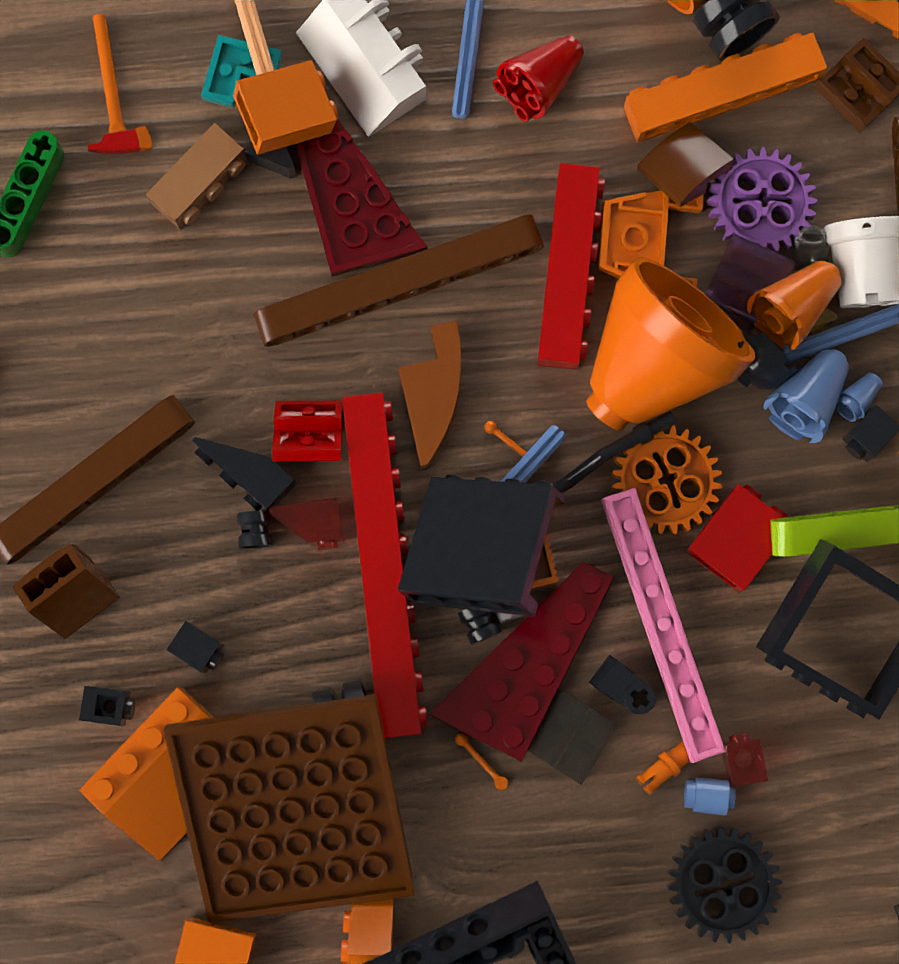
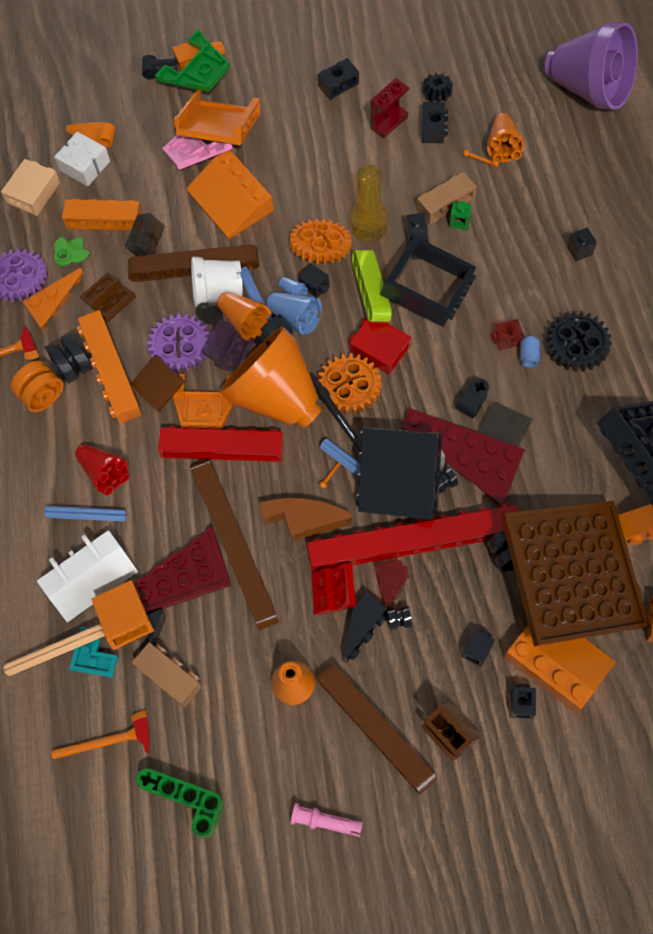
camera: 90 degrees left, 15 degrees down
orange hinge [455,732,508,790] -> none
bright pink tile [601,488,726,763] -> none
orange pin [636,740,690,795] -> none
none -> orange cone [271,660,315,706]

